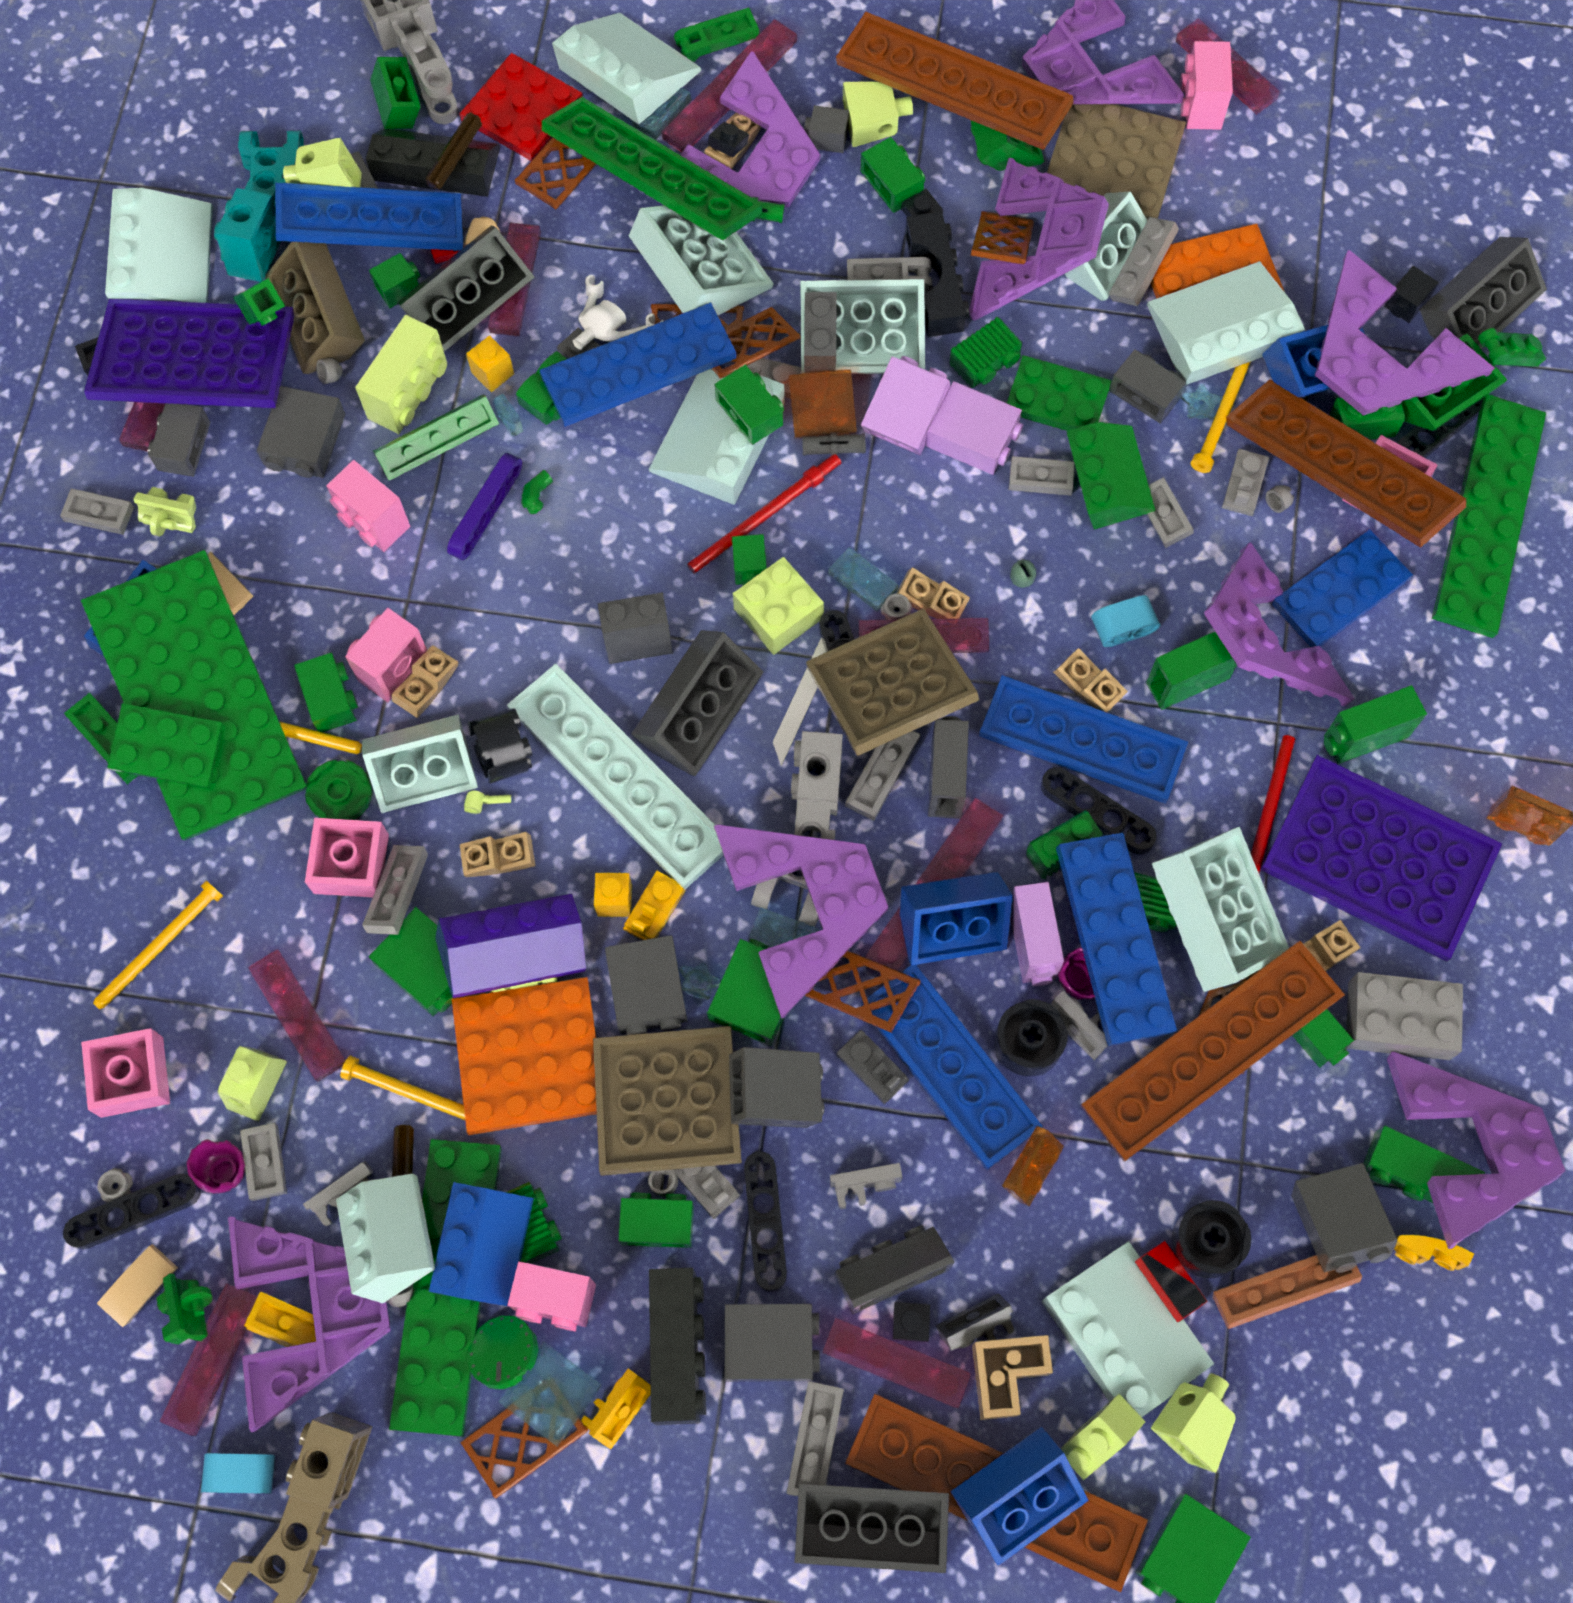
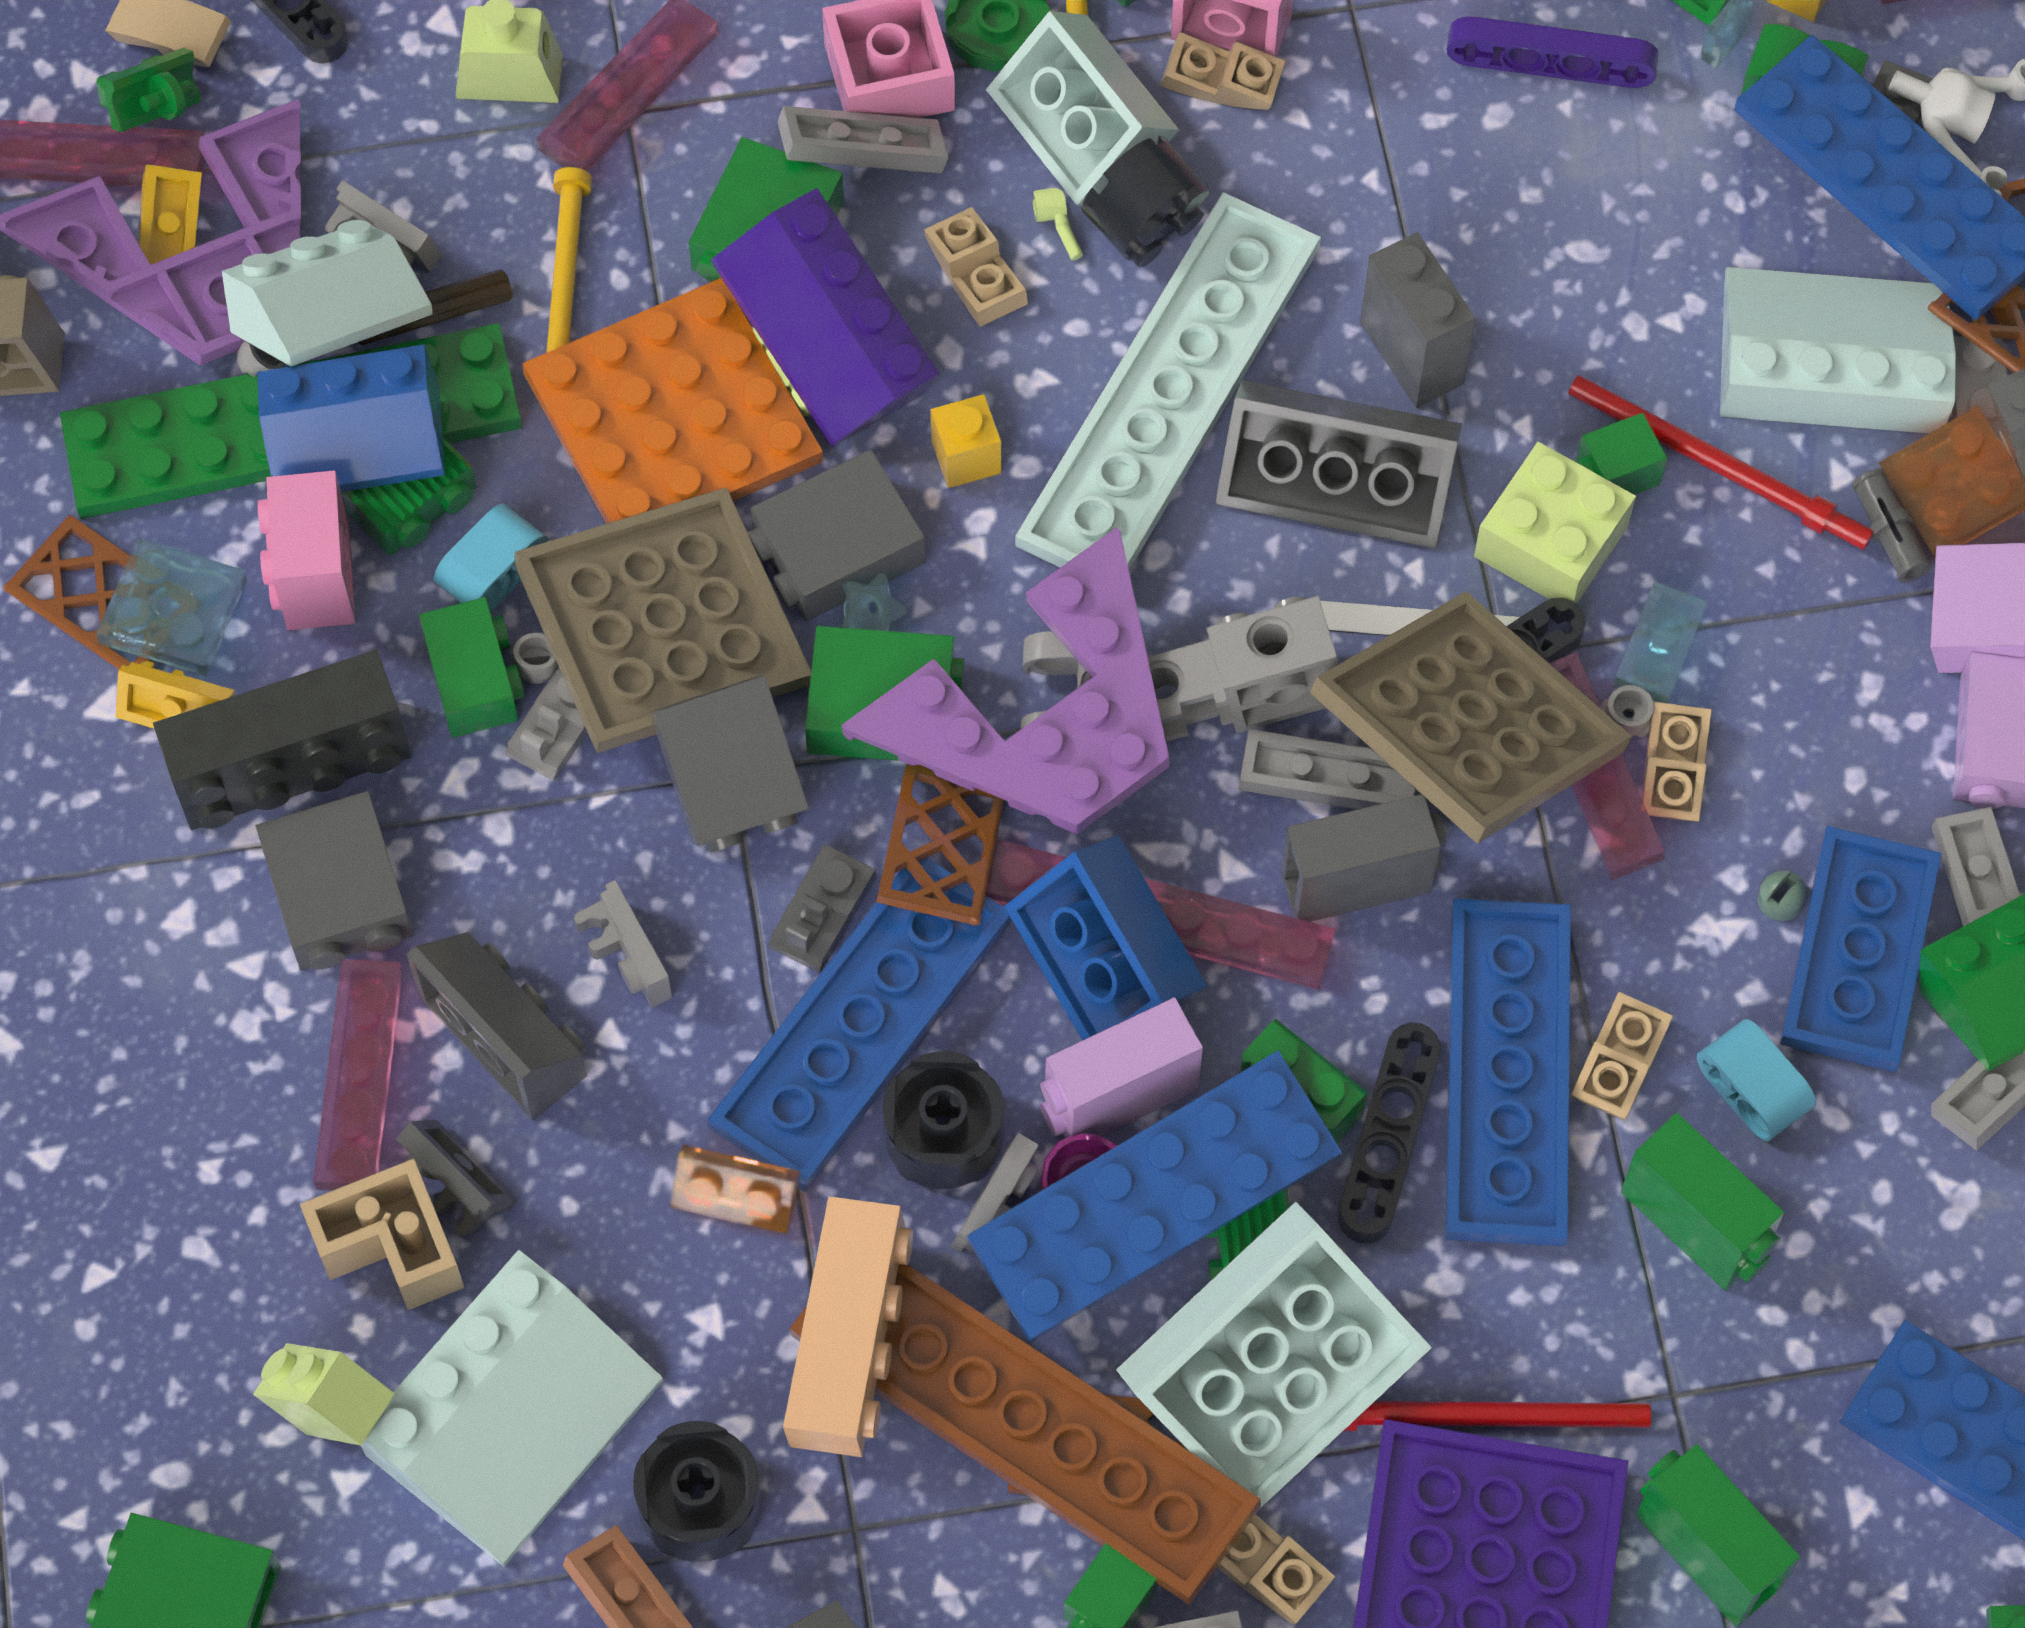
camera: 70 degrees right, 5 degrees down
magenta hair [186,1139,245,1194] -> none
light grey plate [240,1123,287,1201] -> none
green tile [467,1315,539,1389] -> none
green arm [521,470,553,515] -> none
yellow plate [623,871,686,940] -> none
green brick [714,364,784,445] -> none
black beam [744,1151,787,1292] -> none
clear light blue plate [748,907,821,948] -> none
light grey plate [786,1381,844,1496] -> none
dark grey slope [794,1484,949,1573] -> none
dark orange plate [845,1394,1148,1592] -> none
black plate [892,1302,930,1342] -> none
blue slope [950,1427,1089,1566] -> none
tile [1135,1241,1208,1323] -> none
yellowish green torso [1151,1373,1236,1473] -> none
medium lavender wing [1204,542,1355,706] -> none
none -> medium azure beam [434,503,549,612]
none -> light nougat brick [783,1196,913,1457]
none -> blue plate [1779,826,1942,1073]

